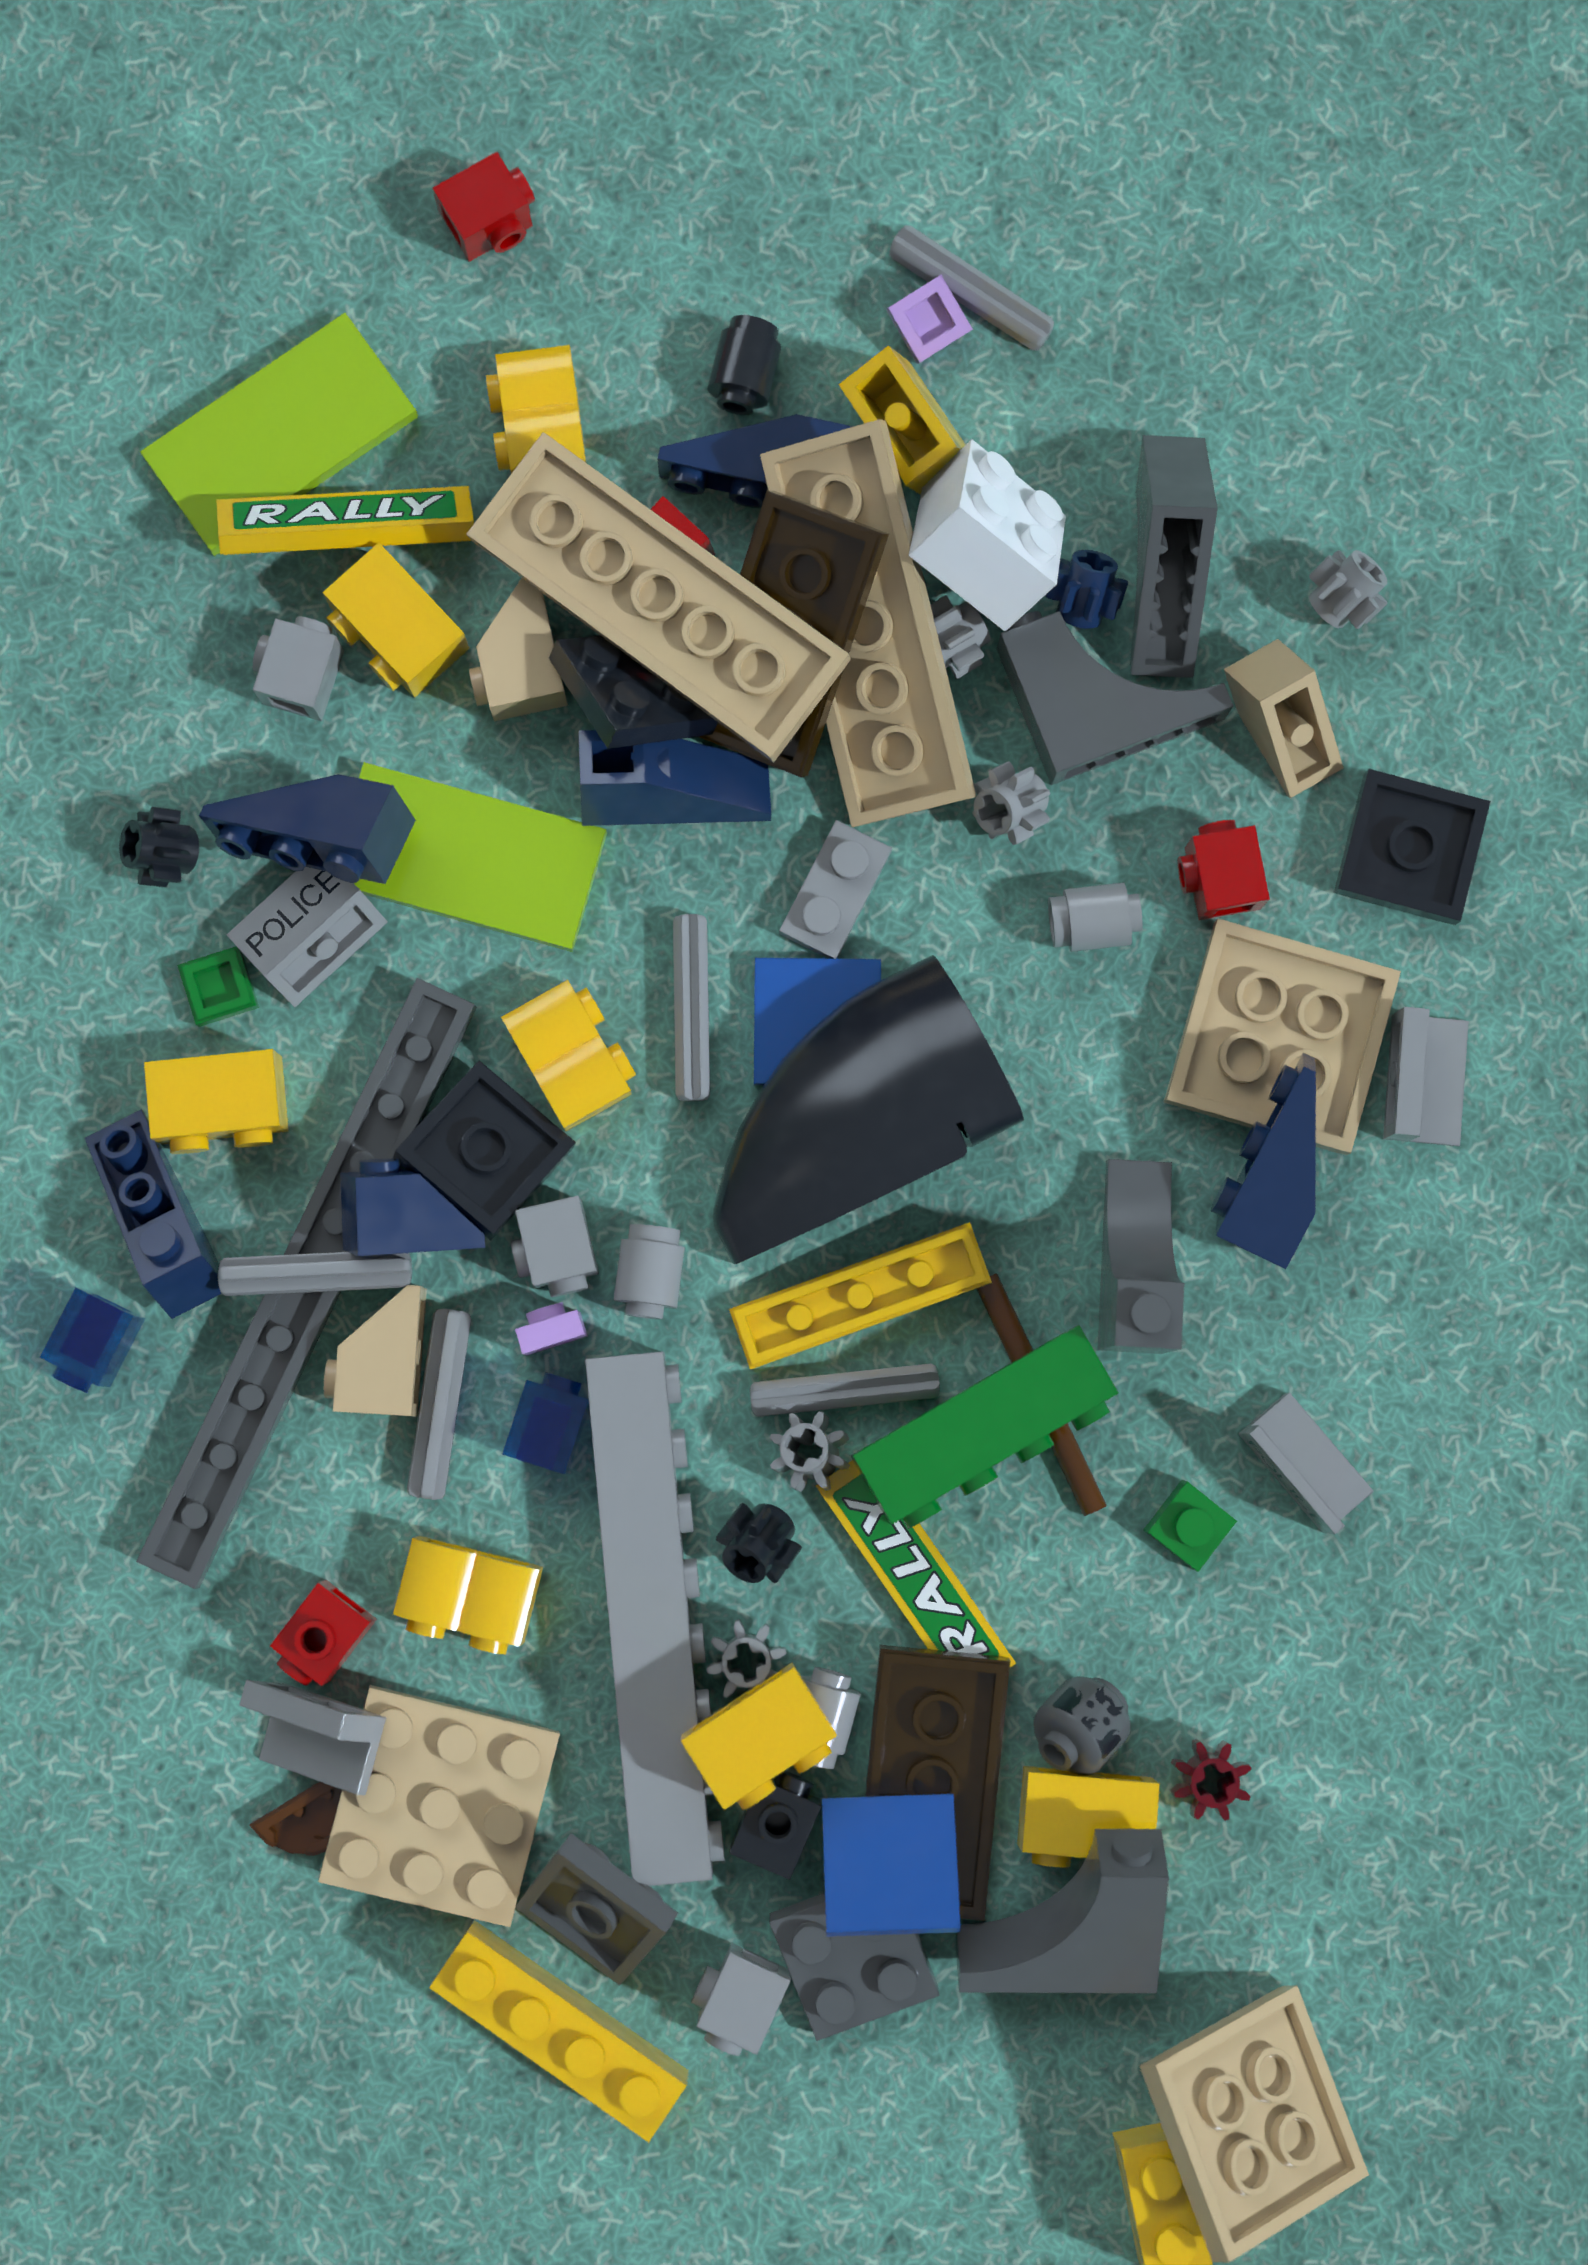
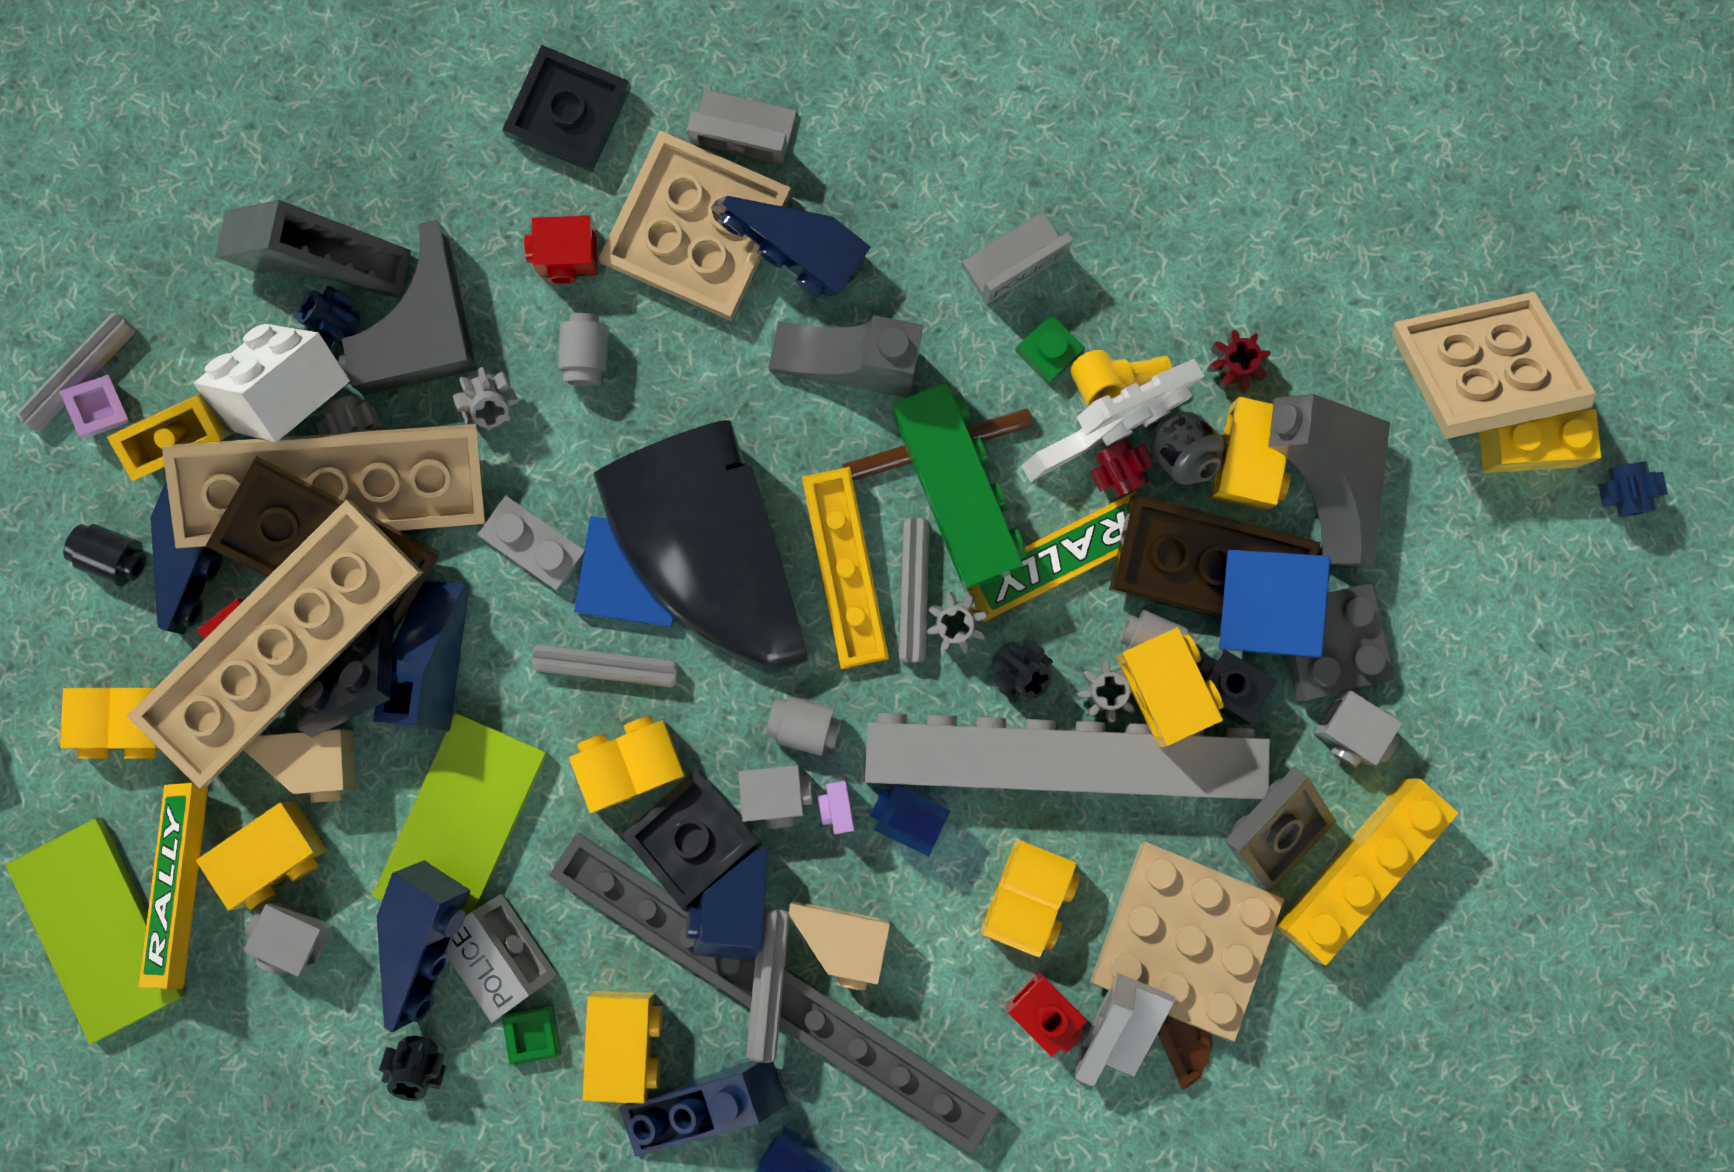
camera: 75 degrees left, 0 degrees up
light grey axle [407,1309,472,1500] -> none
tan slope [1224,639,1344,798] -> none
light grey gear [1309,550,1387,629] -> none
none -> white wing [1022,359,1204,482]
none -> yellow pin [1071,350,1172,407]
none -> dark red gear [1090,438,1154,498]

